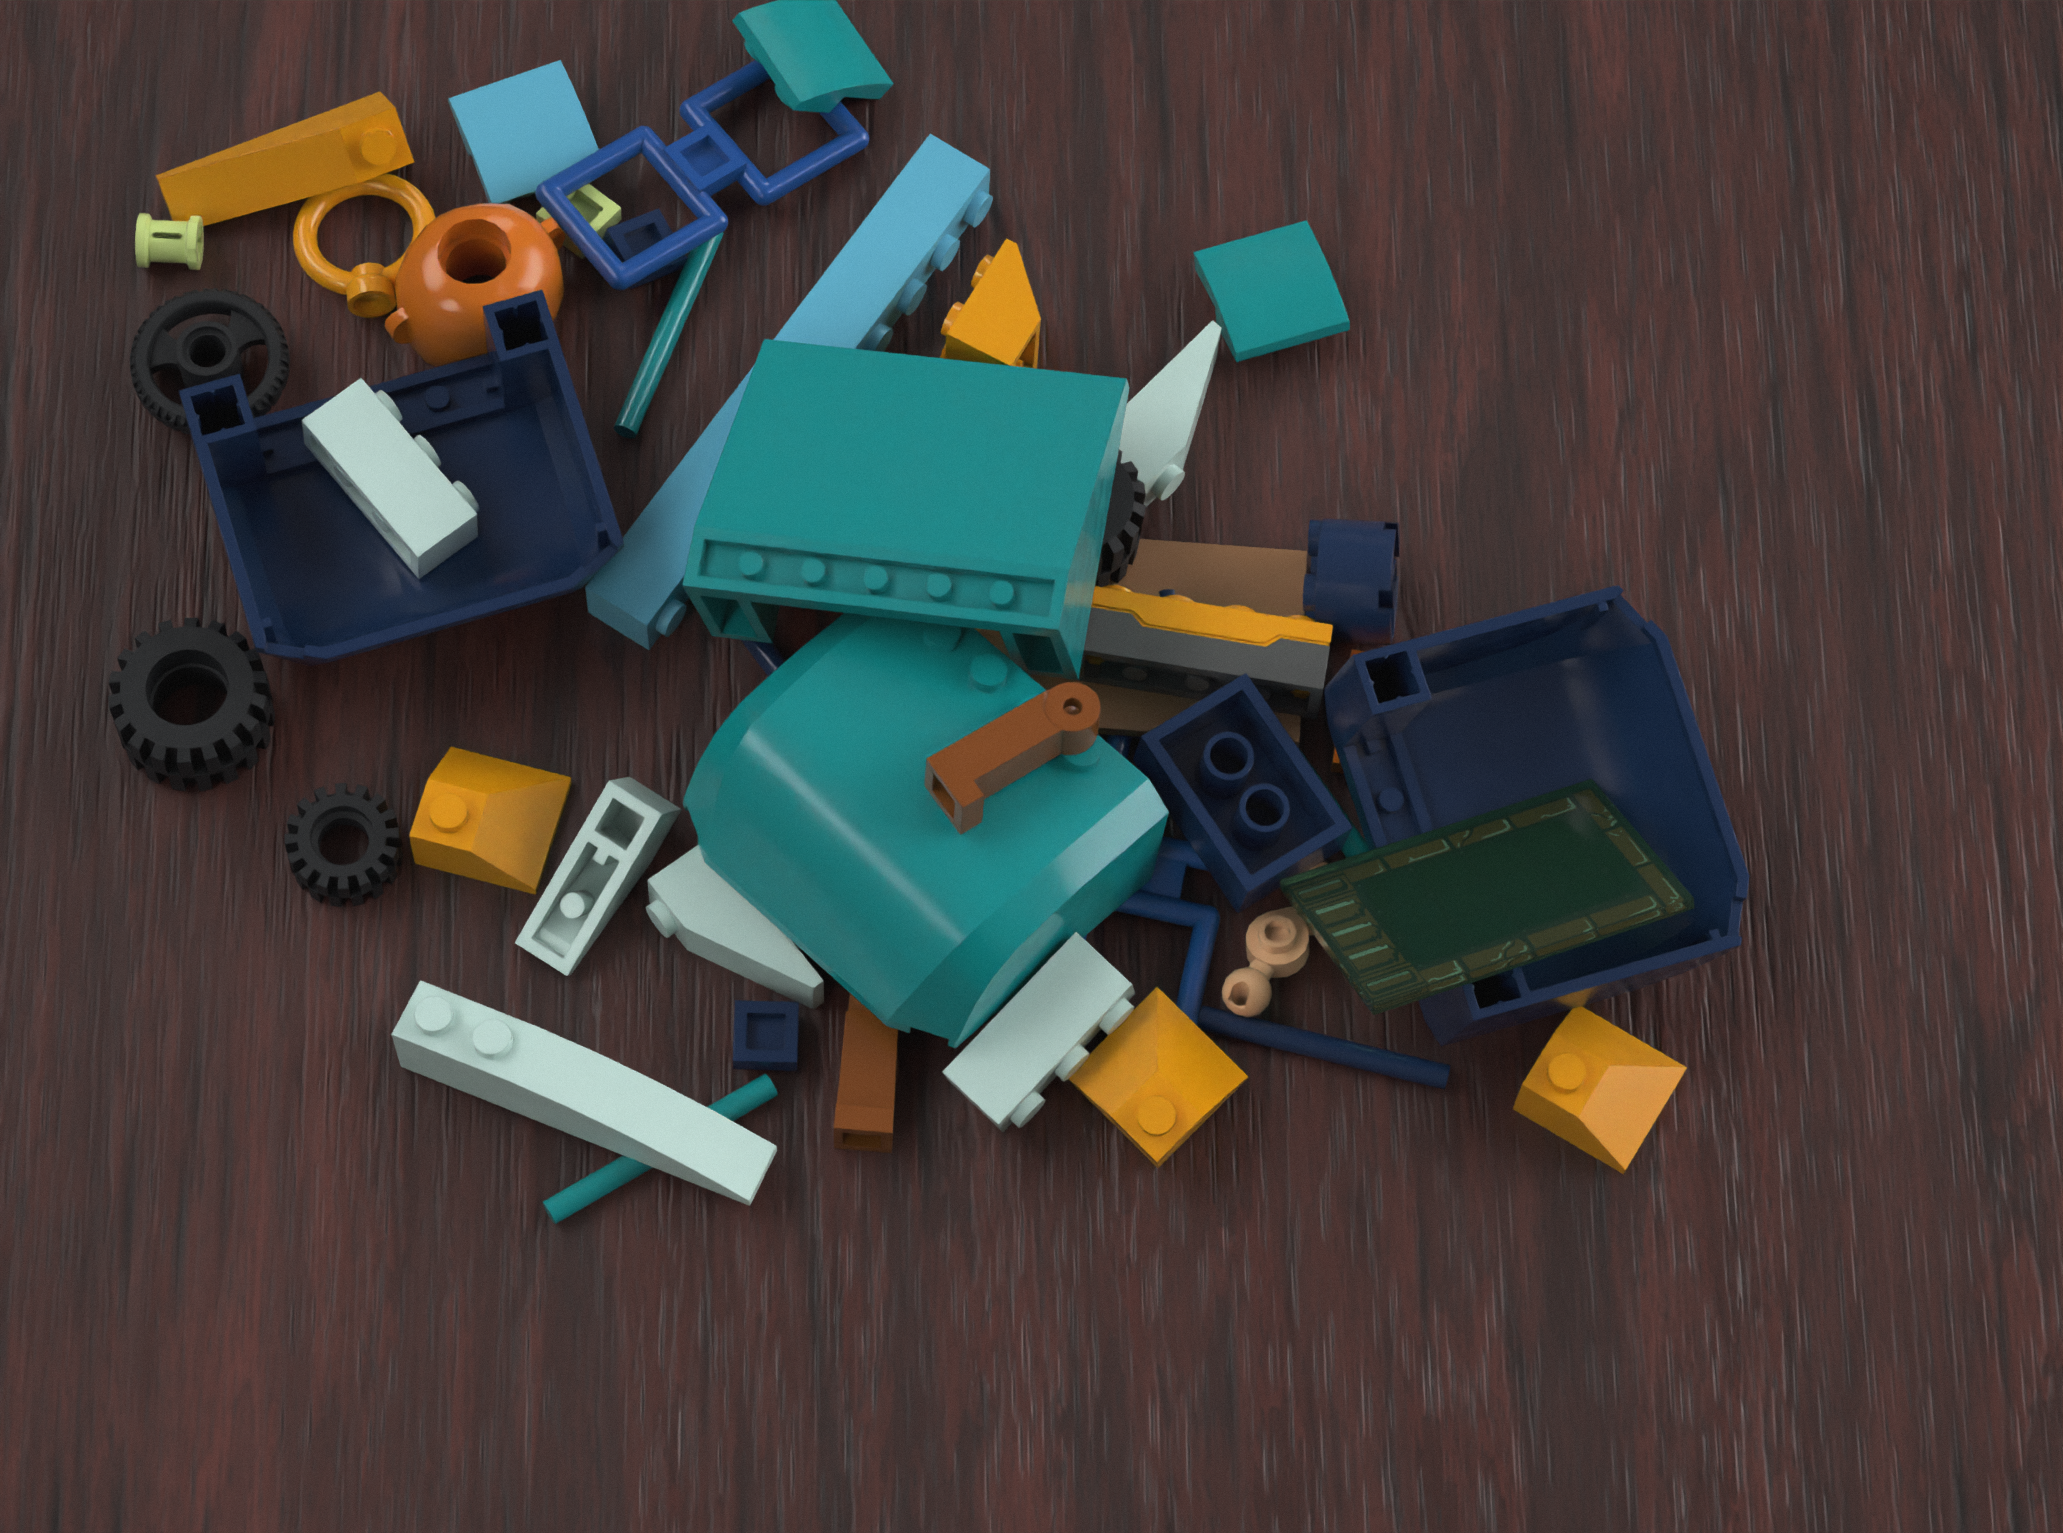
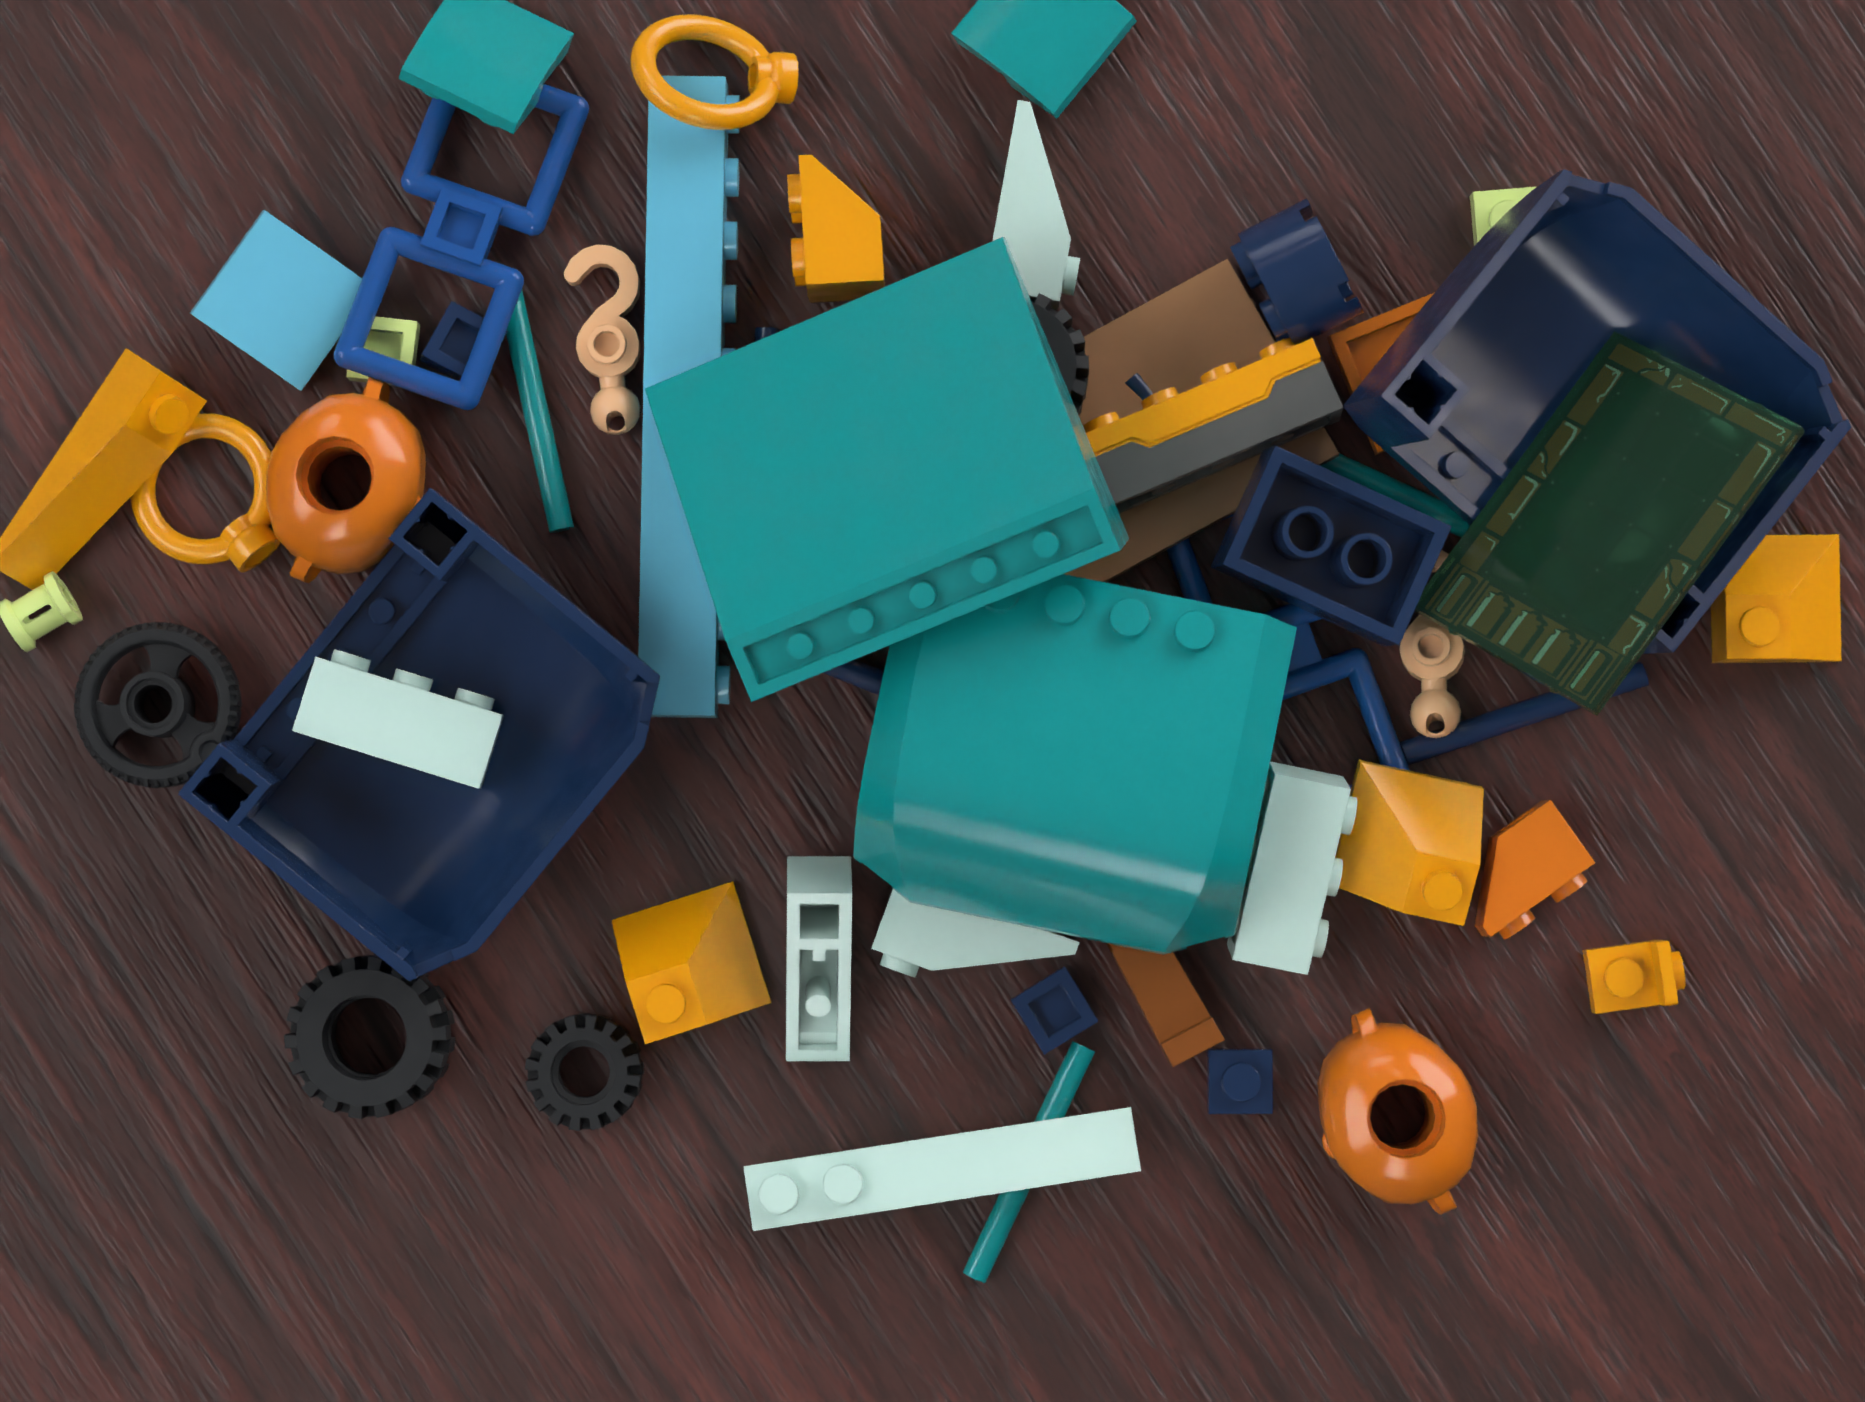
camera: 25 degrees left, 20 degrees up
dark orange leg [924,682,1101,835] -> none
none -> light nougat piece [564,245,641,435]
none -> light orange piece [631,14,798,130]
none -> dark blue plate [1207,1049,1273,1114]
none -> orange piece [1318,1008,1478,1215]
none -> orange slope [1474,800,1595,940]
none -> light orange bracket [1583,940,1685,1014]

